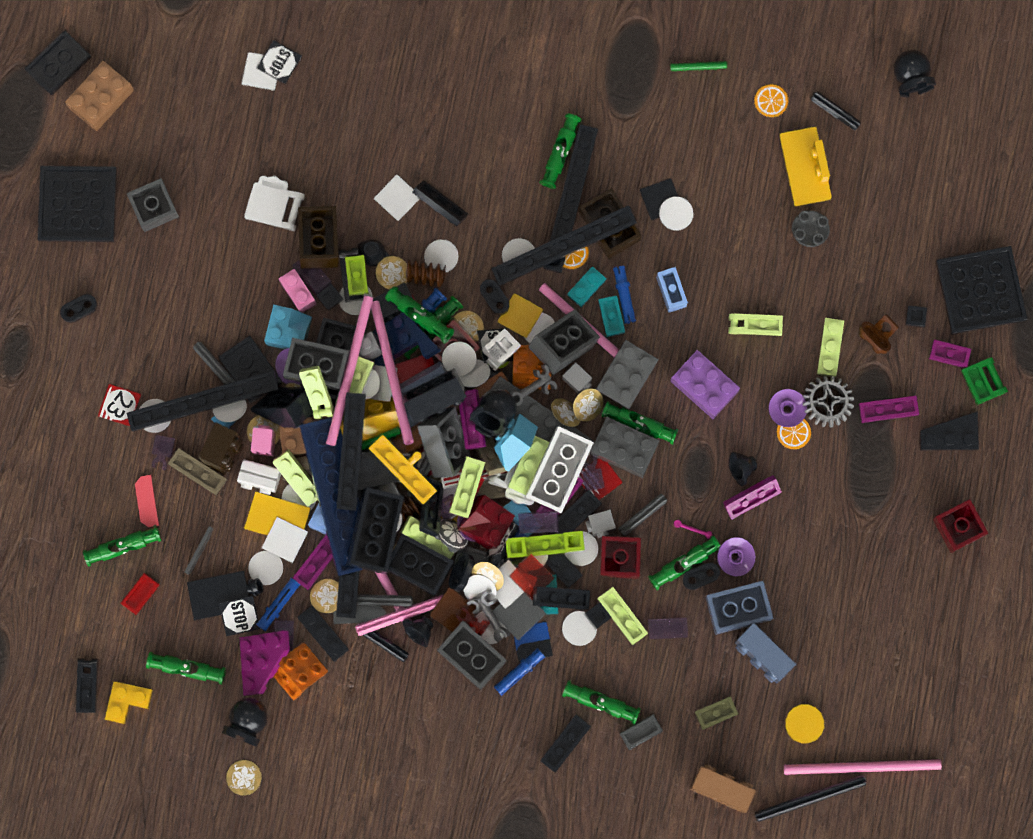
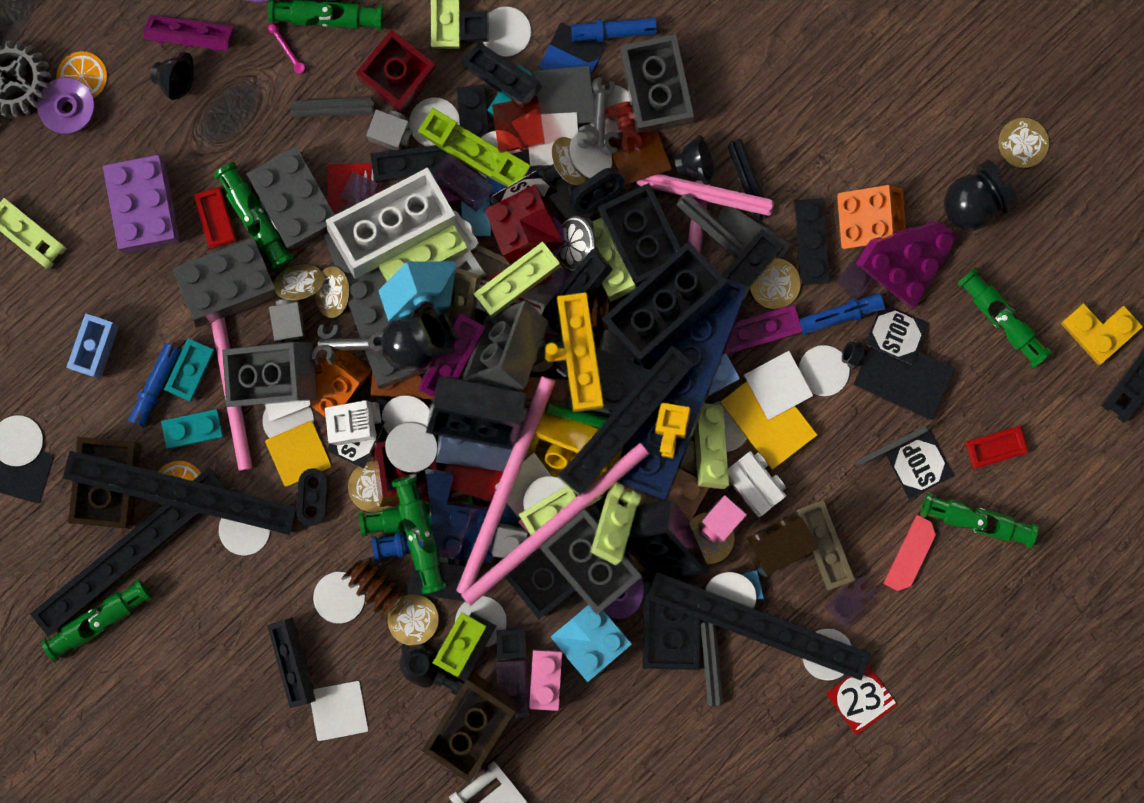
camera: 145 degrees left, 5 degrees up
none -> red tile [193,187,238,250]
none -> yellow plate [655,403,691,458]
none -> sticker [885,431,954,499]

